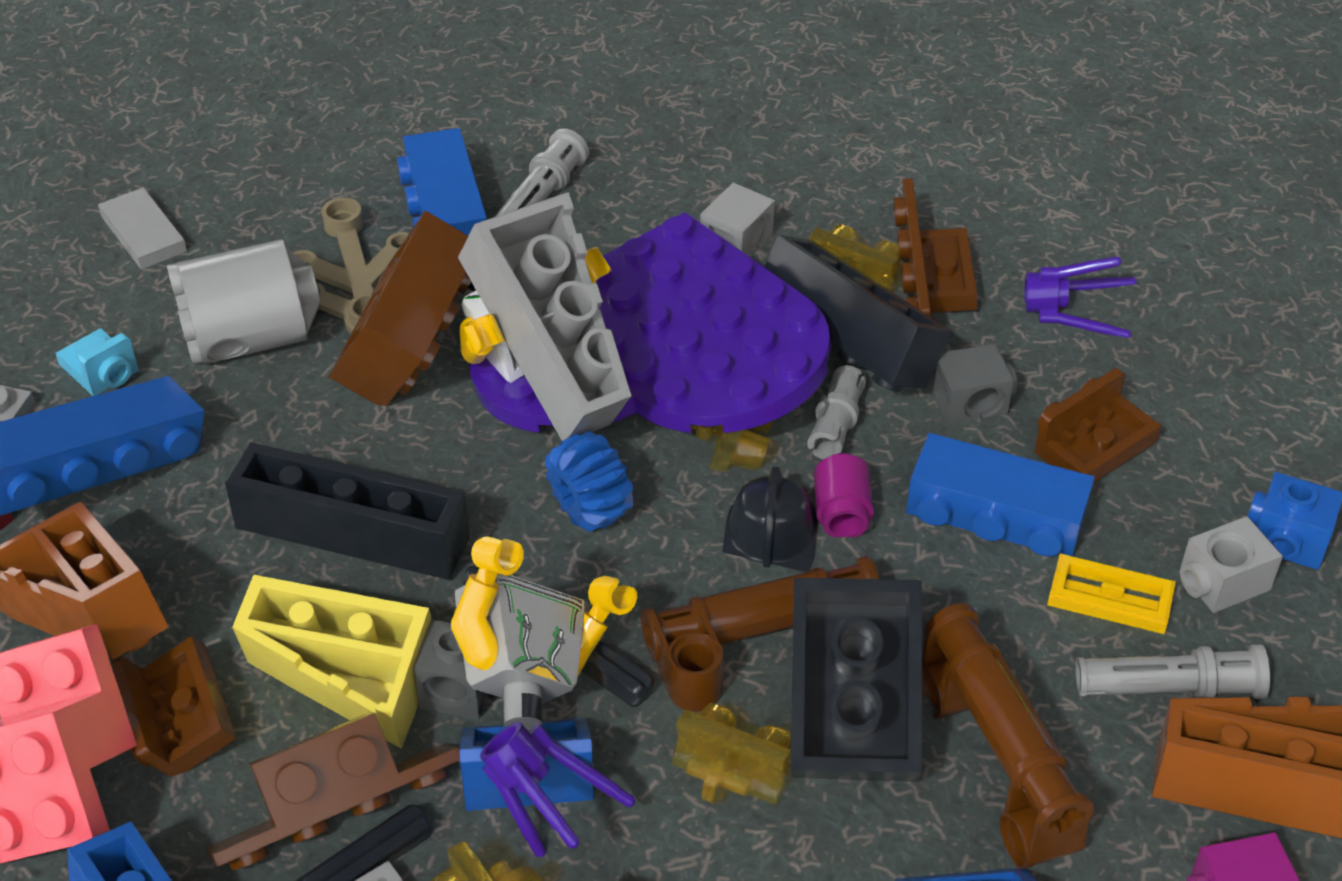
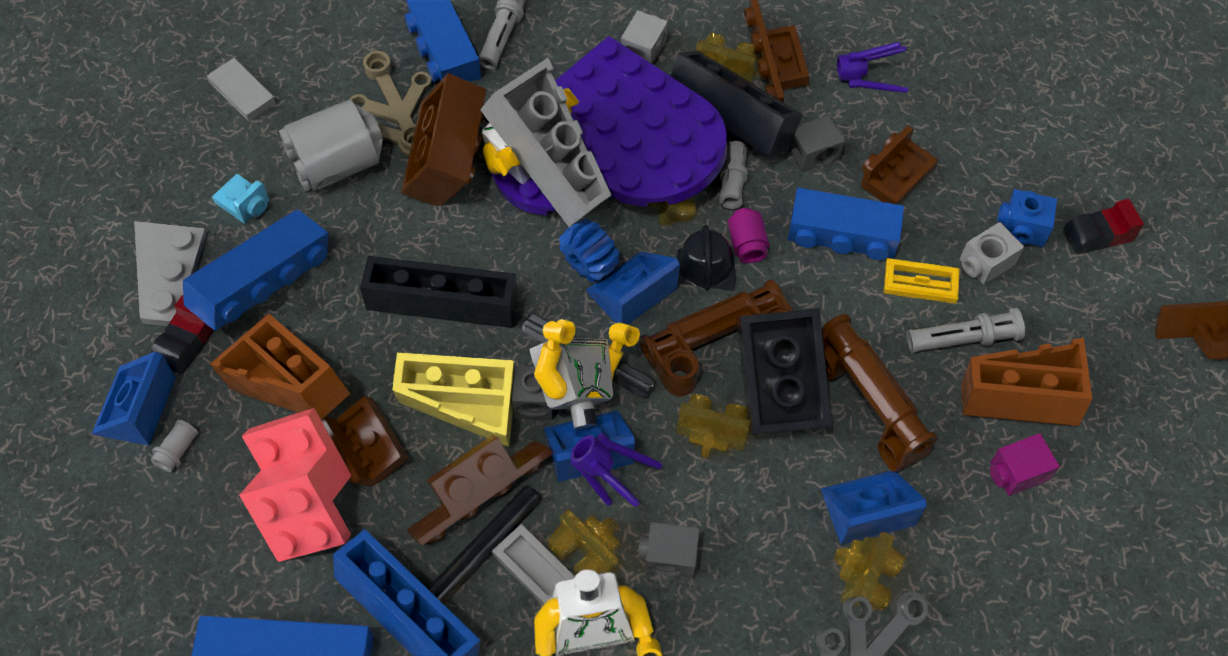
camera: 10 degrees left, 15 degrees up
none -> blue slope [585,251,680,325]

